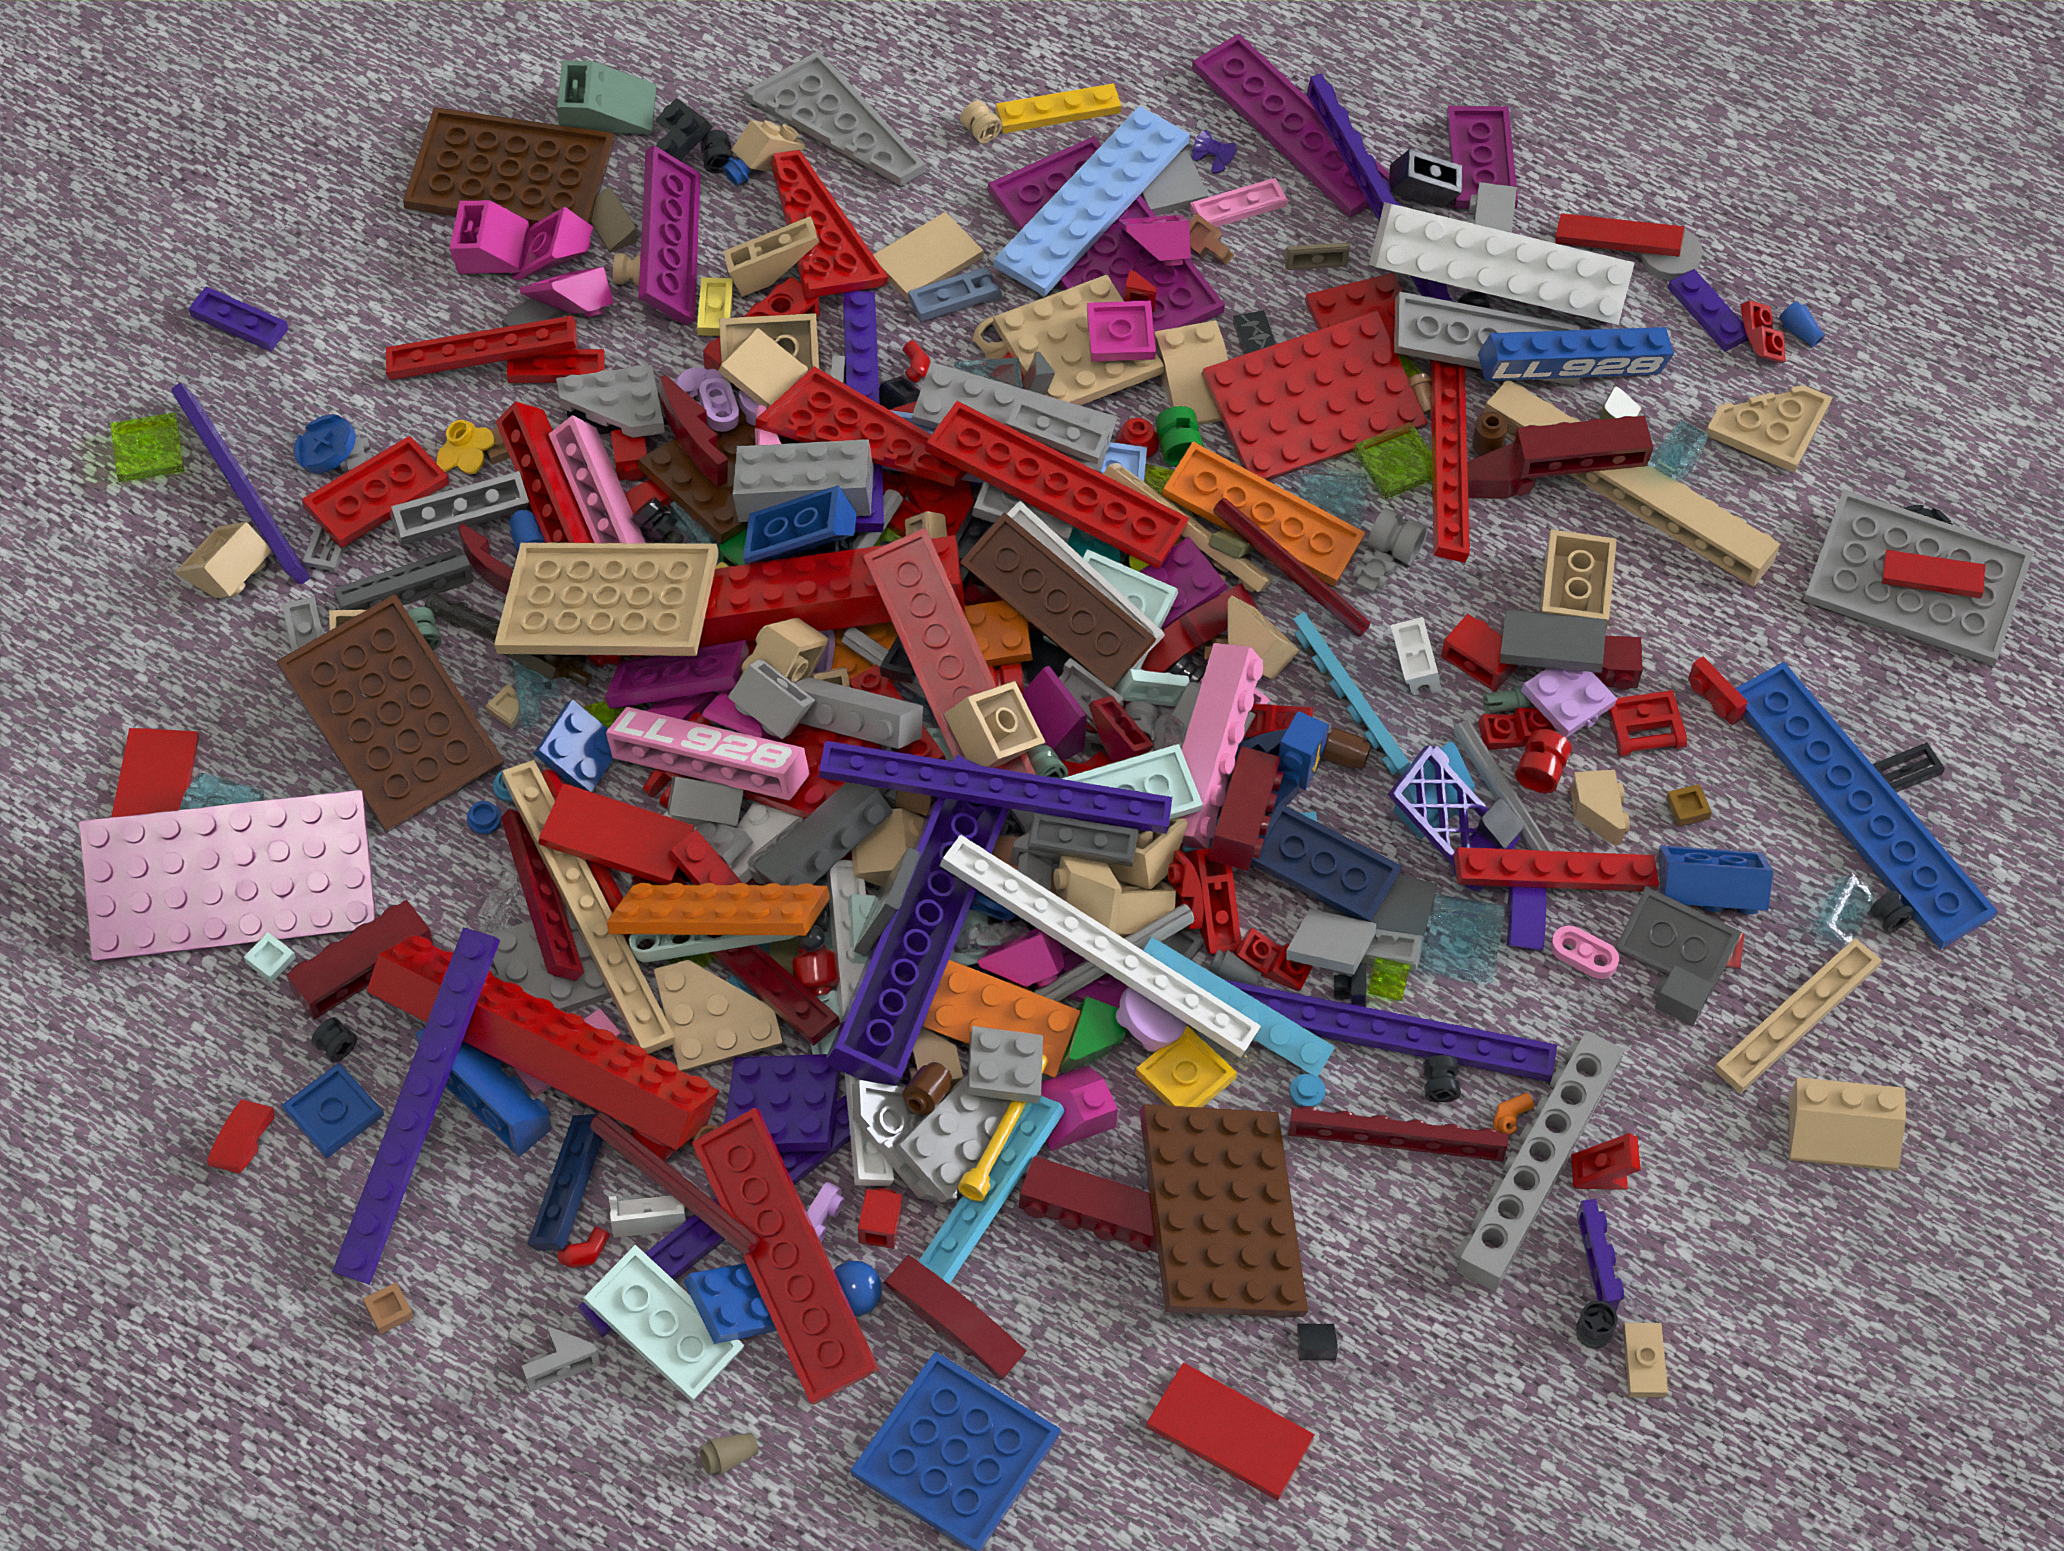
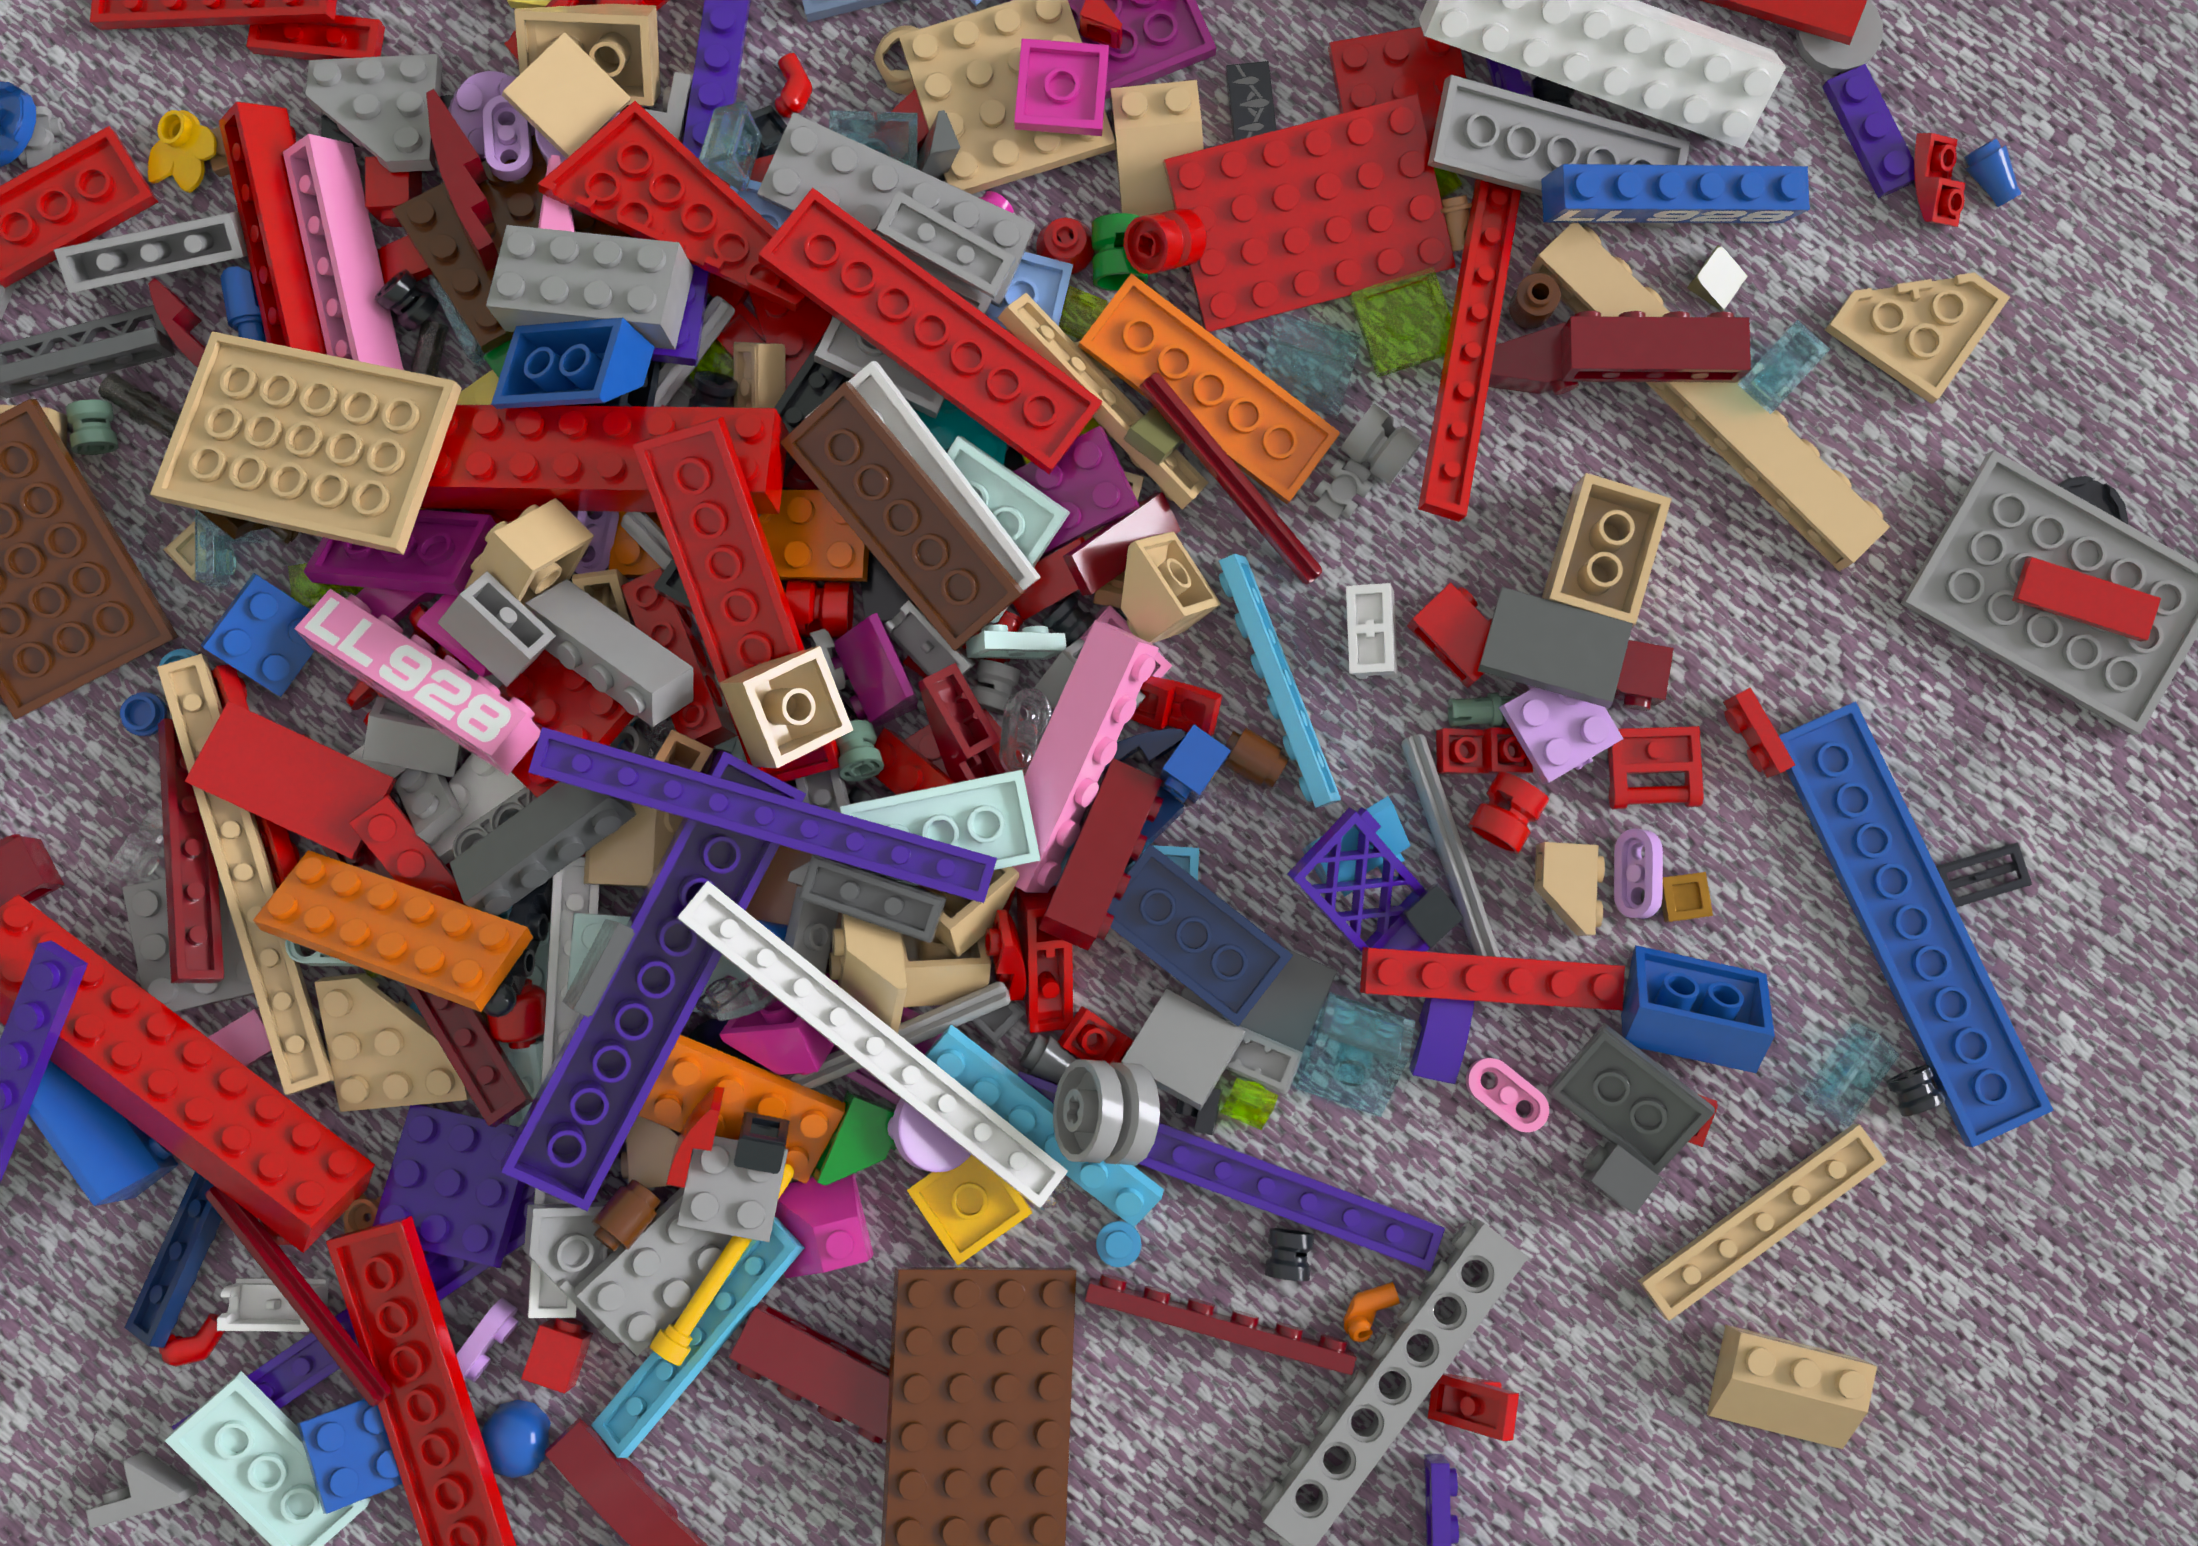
camera: 10 degrees right, 25 degrees up
none -> red slope [666,1086,724,1188]
none -> clear light blue slope [699,101,762,192]
none -> black slope [734,1112,790,1174]
none -> light grey wheel [1053,1060,1160,1165]
none -> red wheel [1124,208,1207,275]
none -> lavender plate [1614,829,1663,919]

